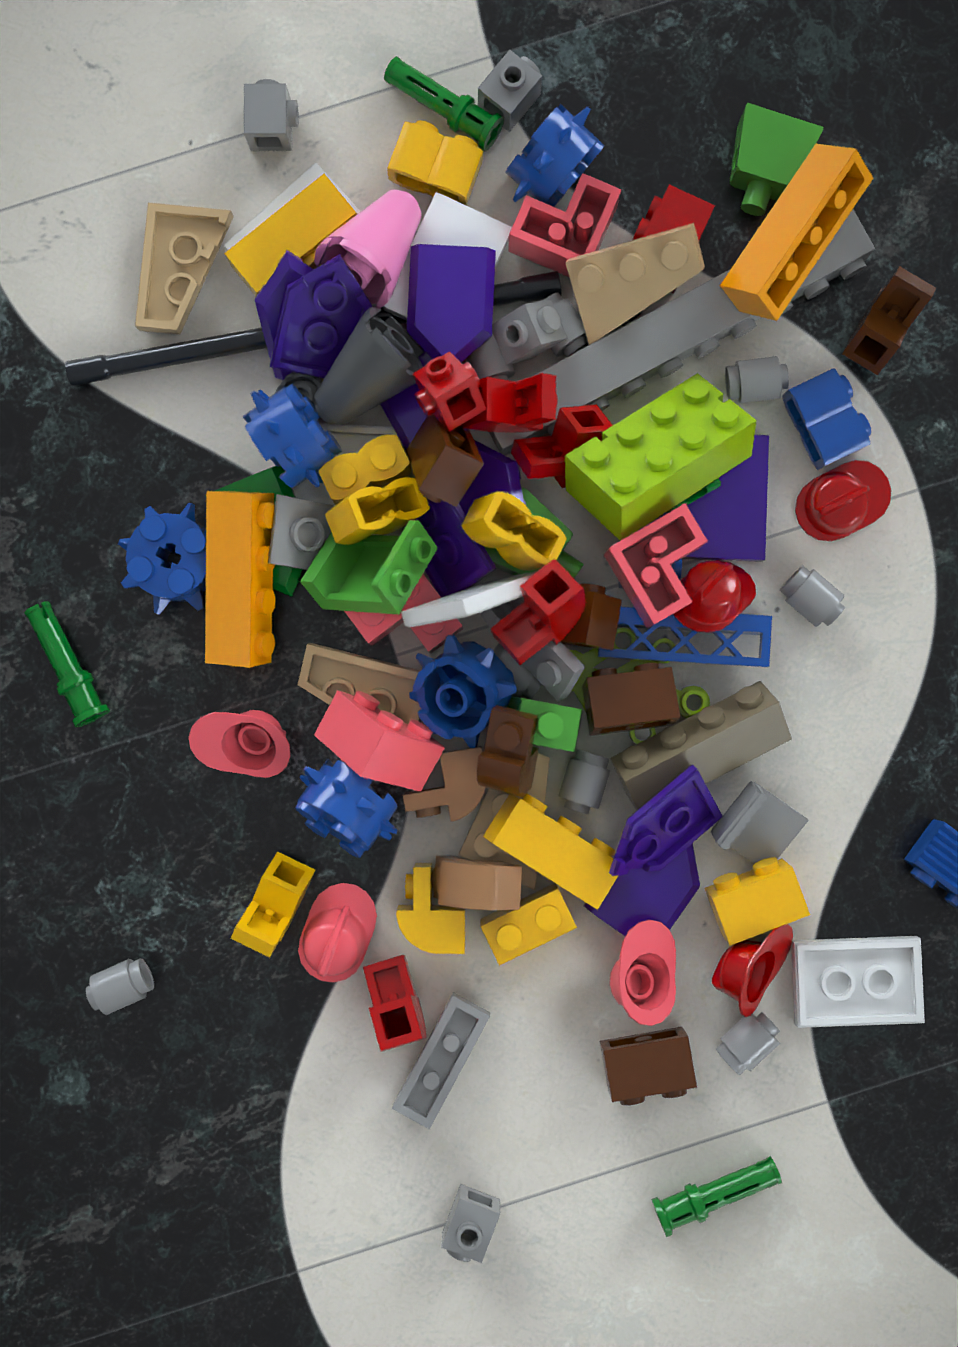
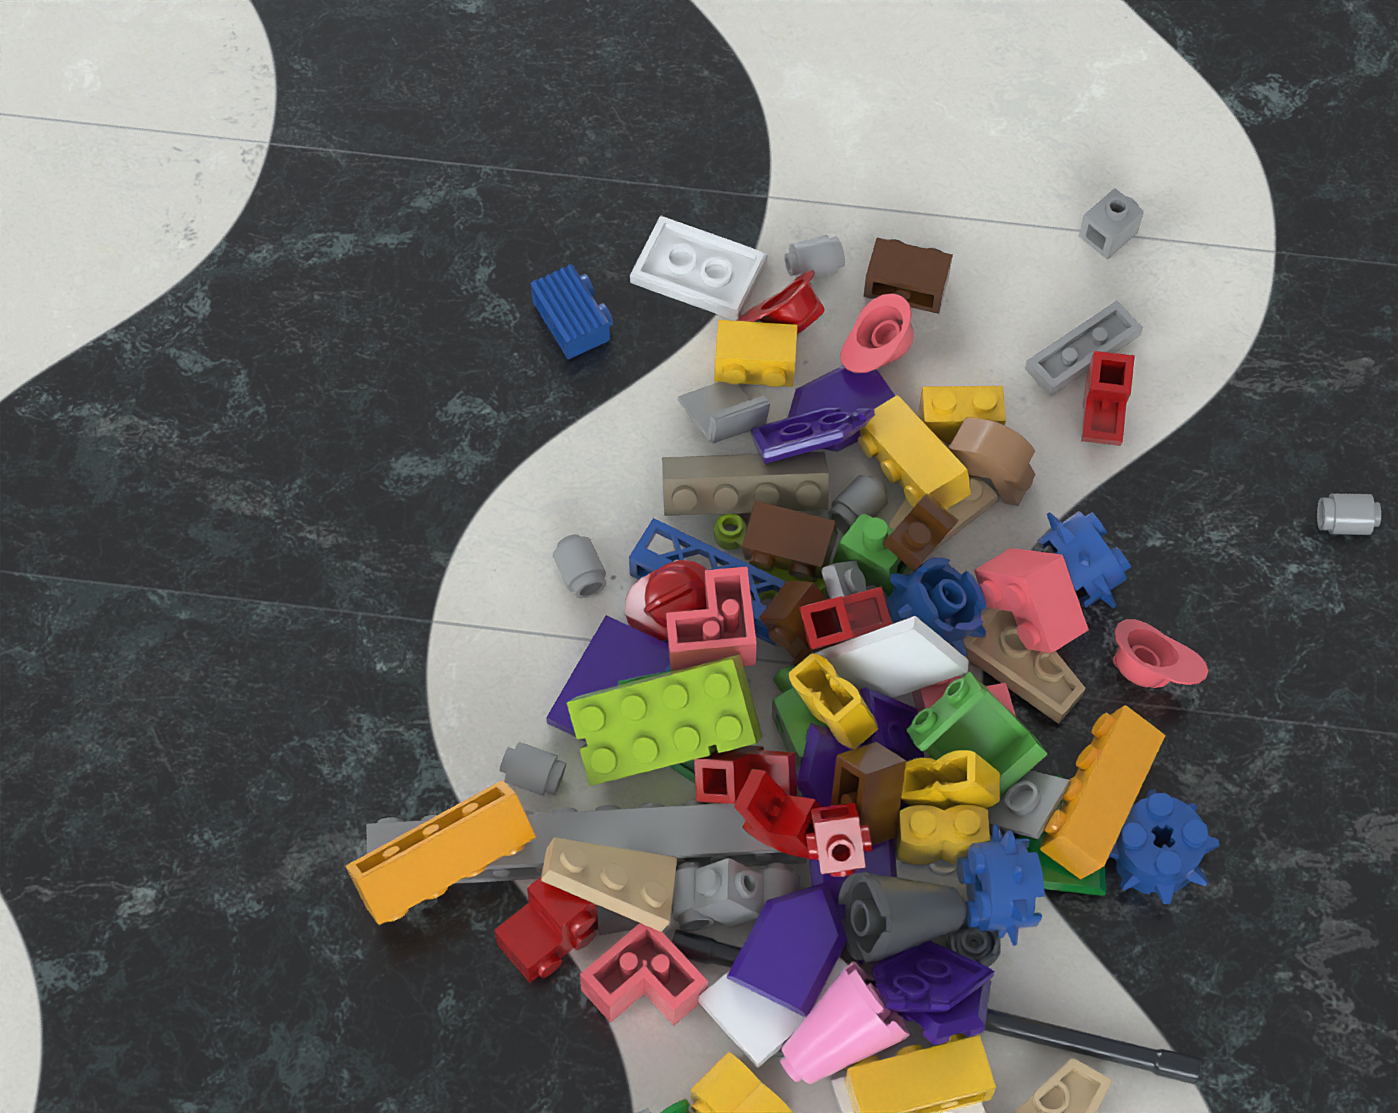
camera: 160 degrees left, 25 degrees down
green pin [24,601,110,727] -> none
yellow brick [231,852,315,958] -> none
coral piece [298,883,377,983] -> none
yellow brick [396,863,465,954] -> none
medium nougat brick [403,746,486,822] -> none
blue brick [505,104,605,207] -> none
green pin [651,1156,782,1237] -> none
bright green torso [730,103,824,216] -> none
blue brick [782,368,871,470] -> none
red piece [795,460,891,541] -> none
reddish brown brick [842,266,936,375] -> none

